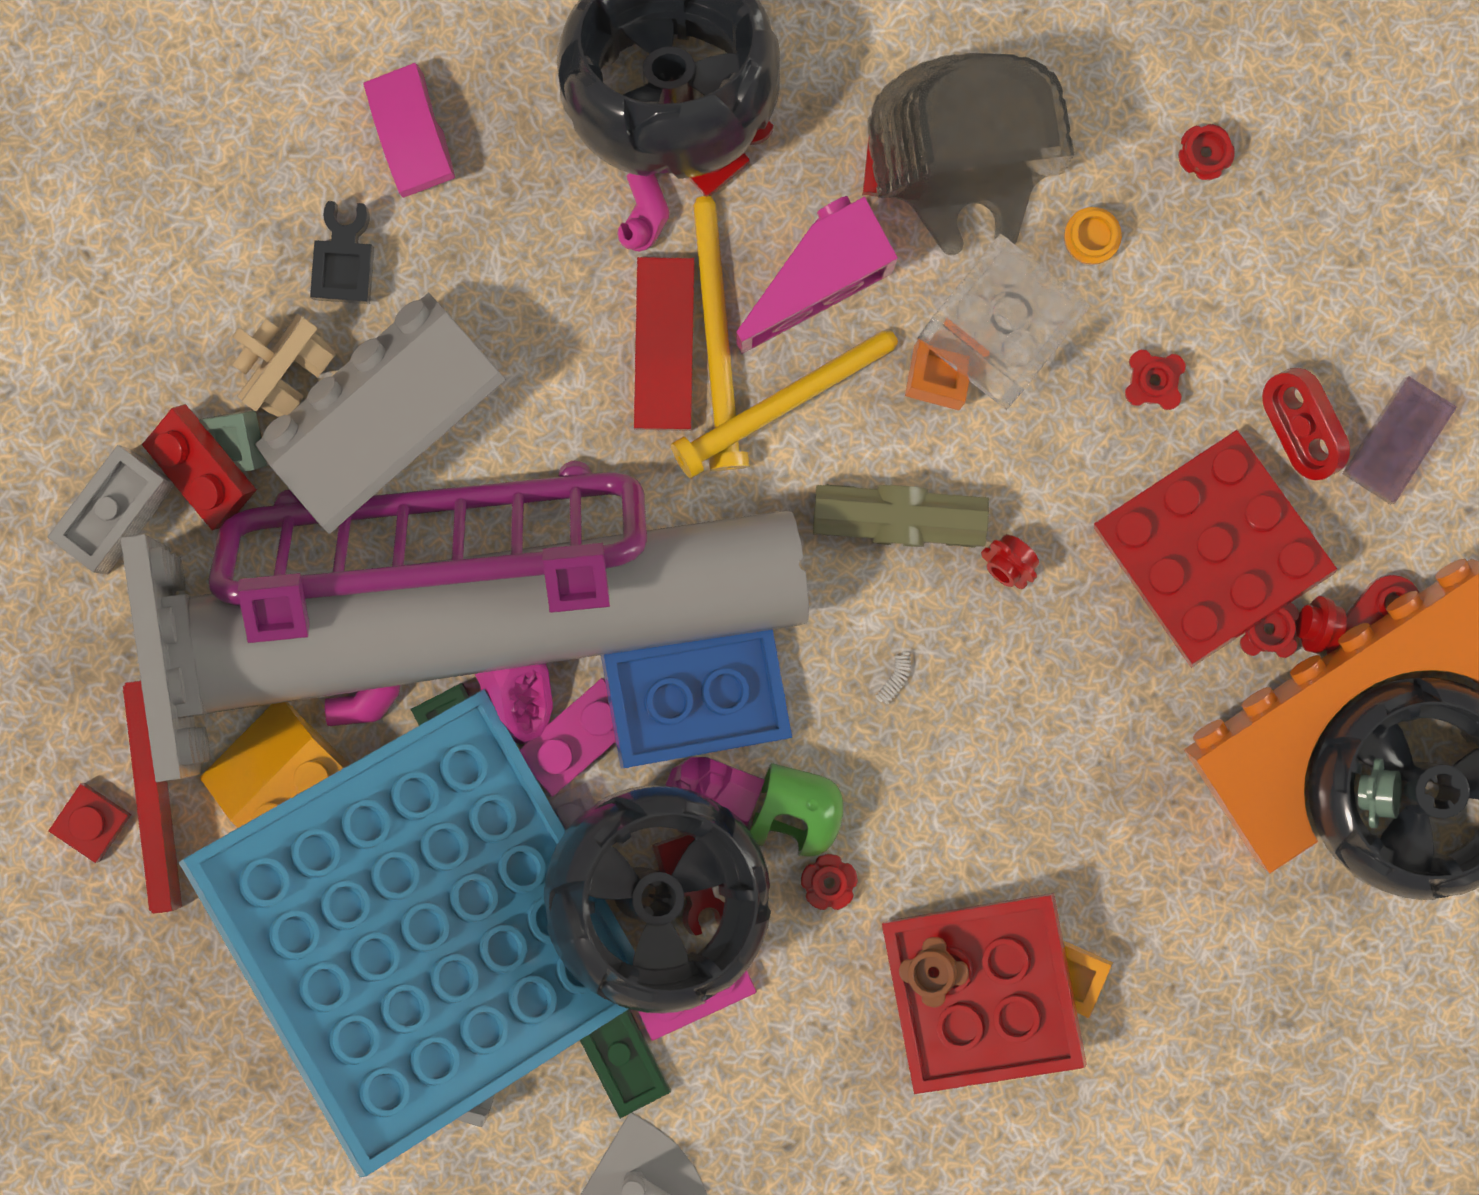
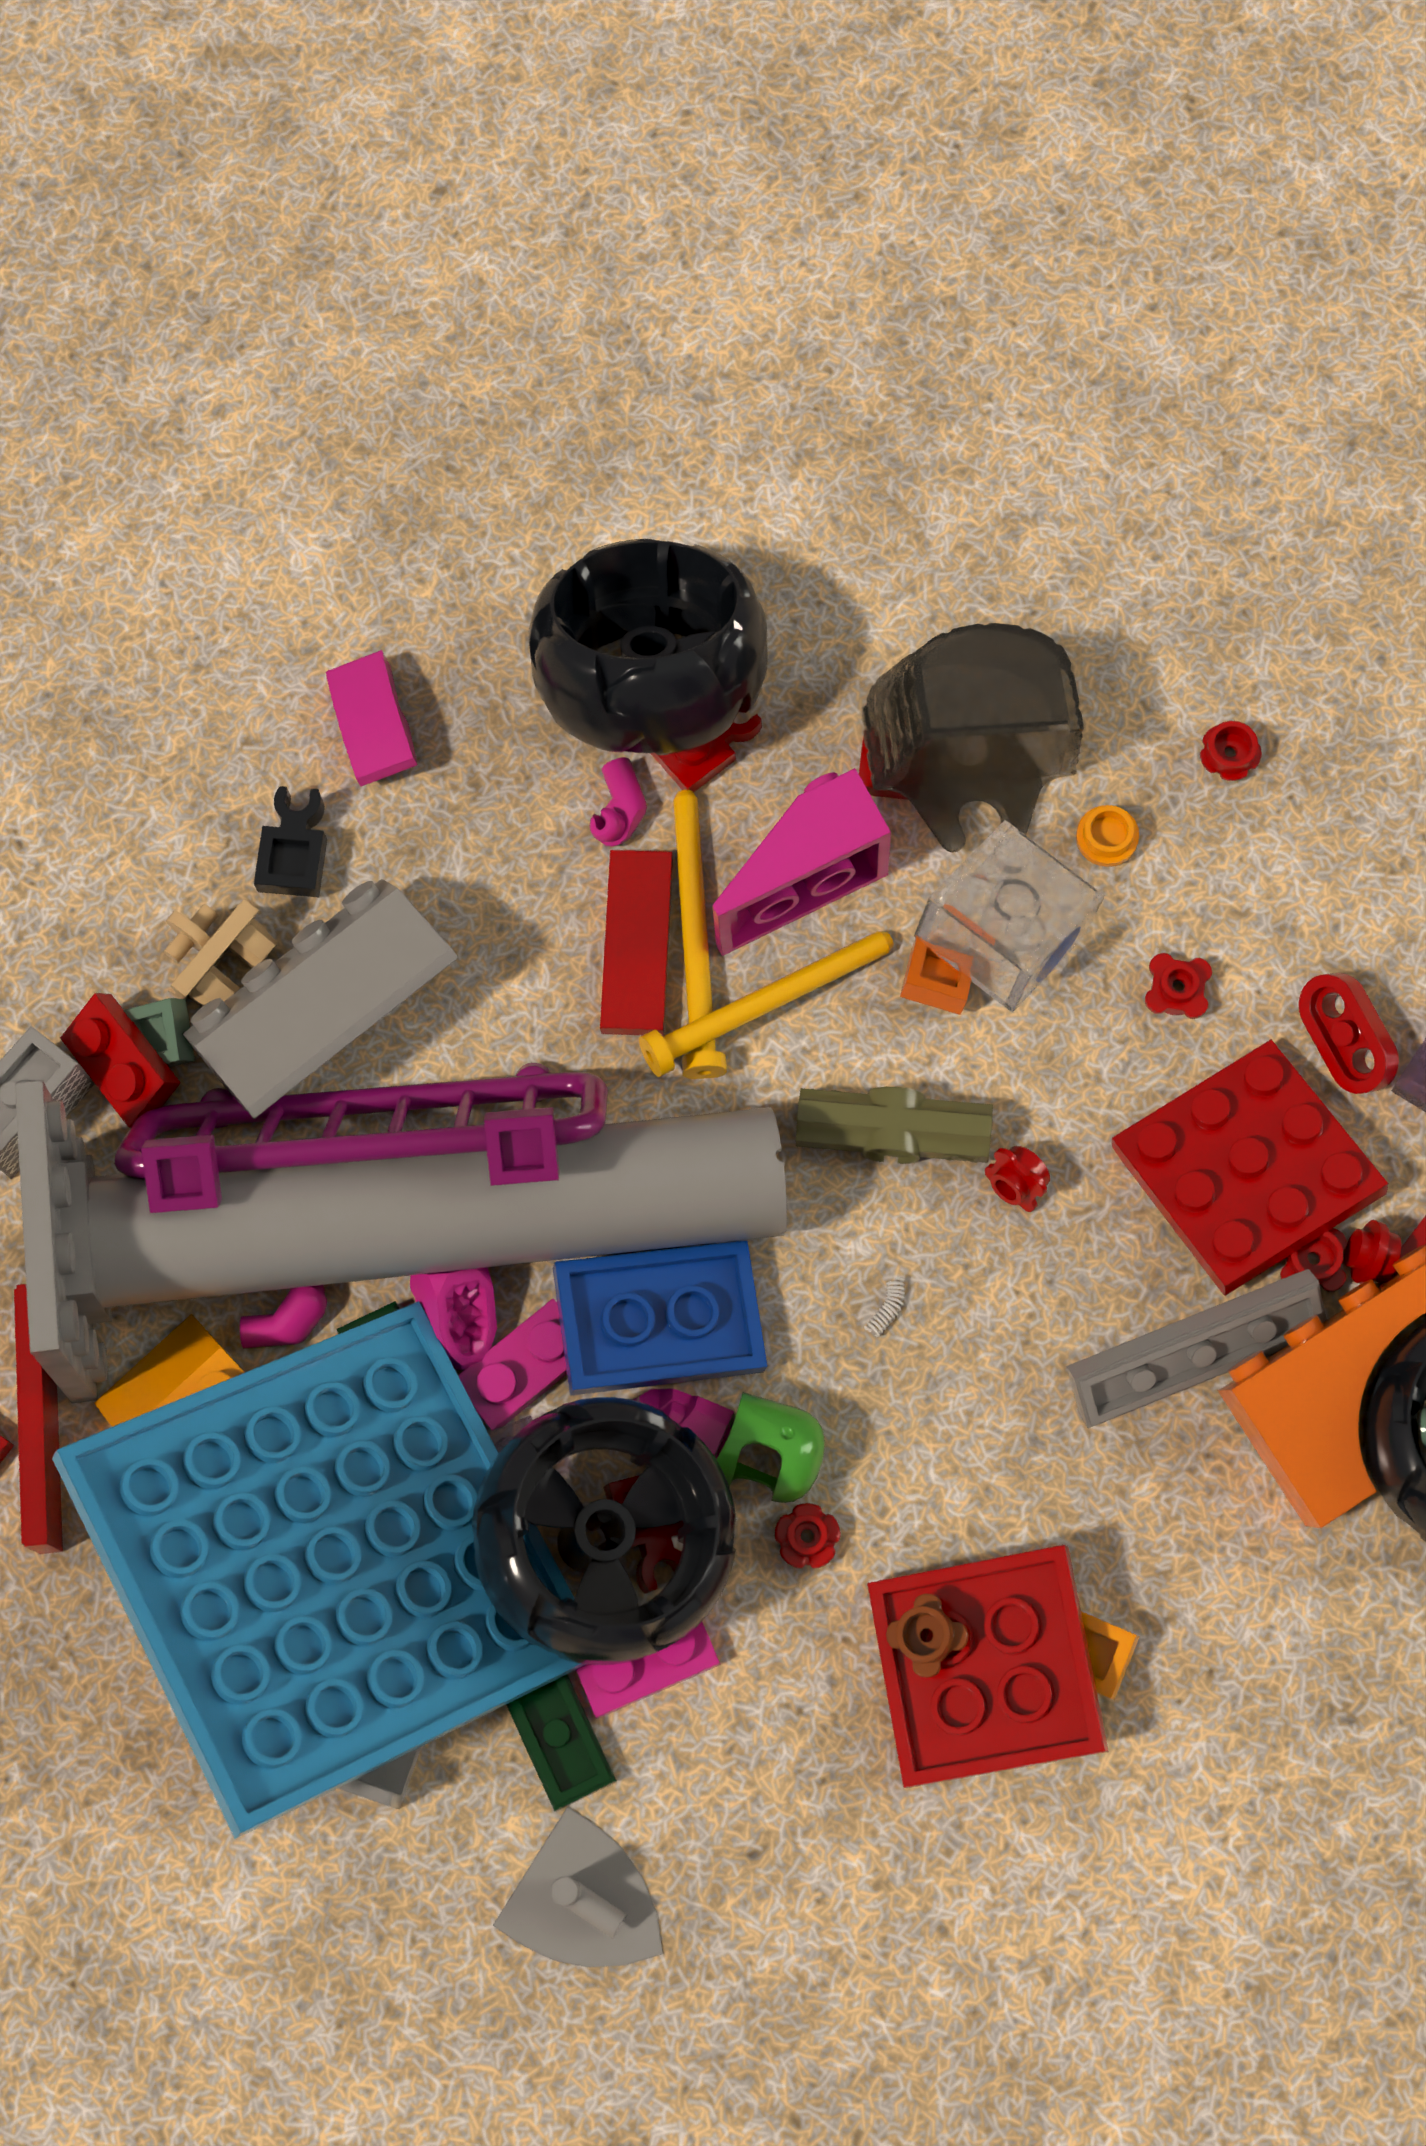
camera: 10 degrees right, 15 degrees down
none -> light grey tile [1066,1269,1327,1428]

